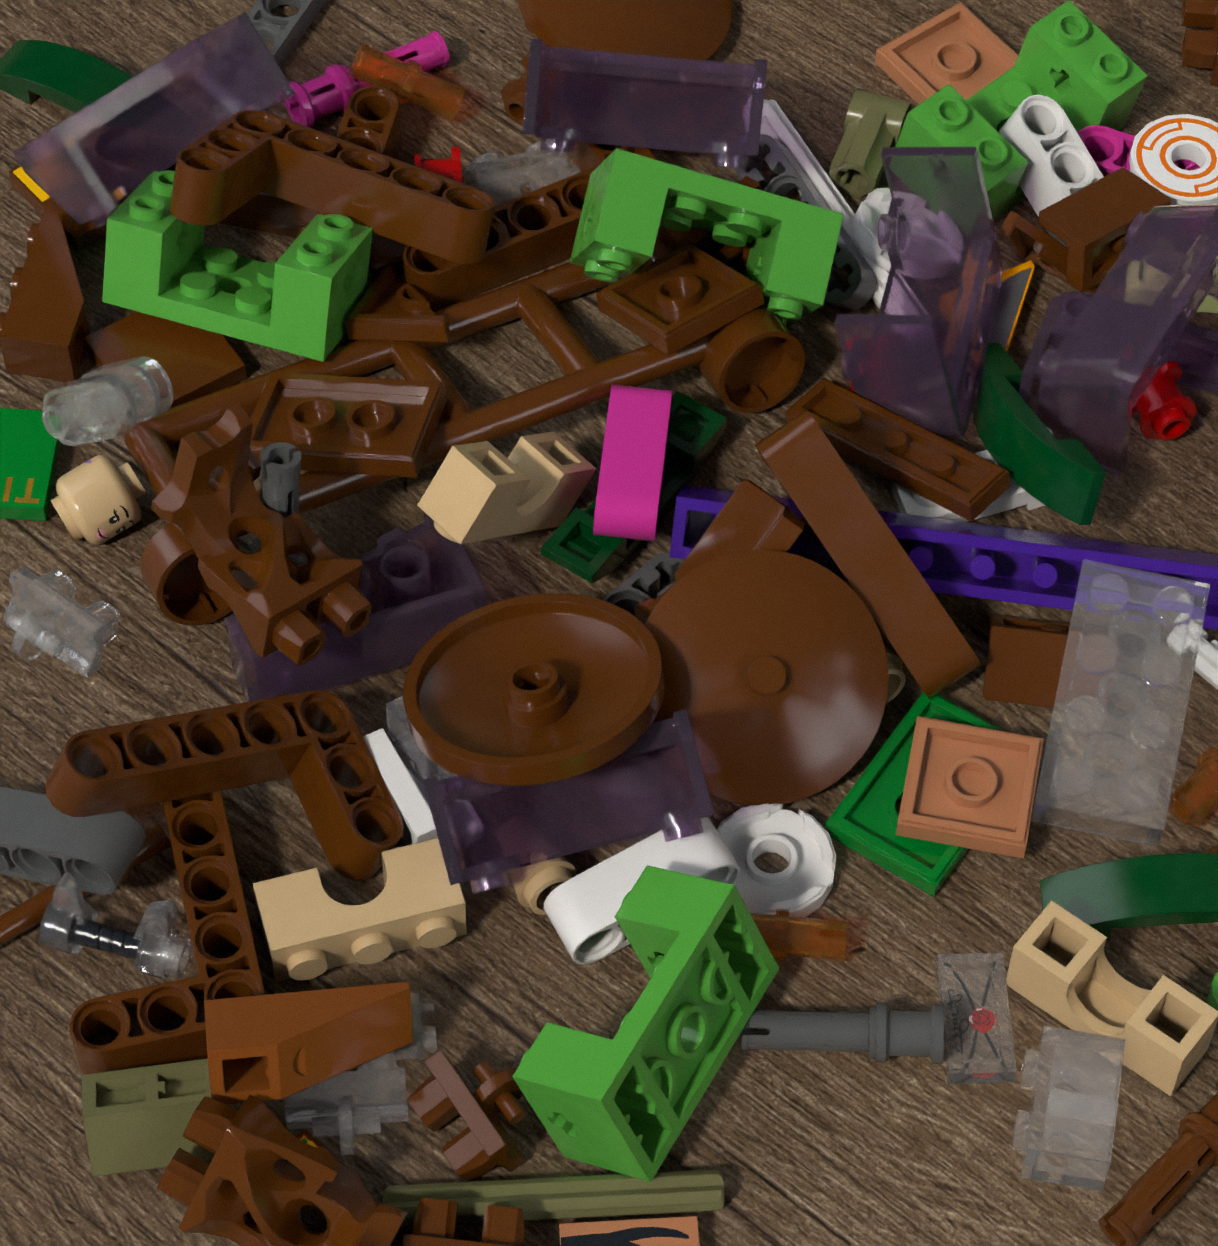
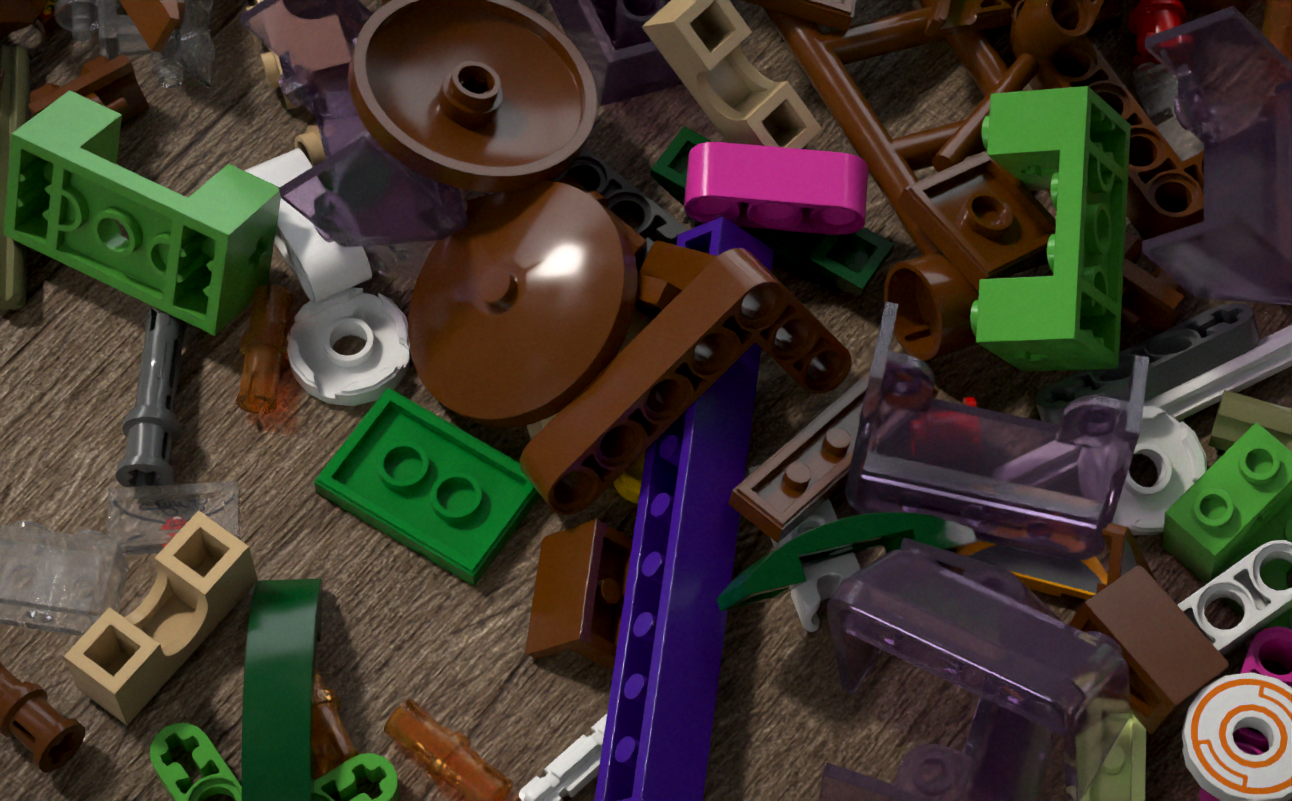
camera: 90 degrees right, 5 degrees up
nougat tile [896,716,1044,859] -> none
clear brick [1031,559,1210,847] -> none
red brick [1122,361,1197,441] -> none
none -> reddish brown bar [932,54,1040,172]

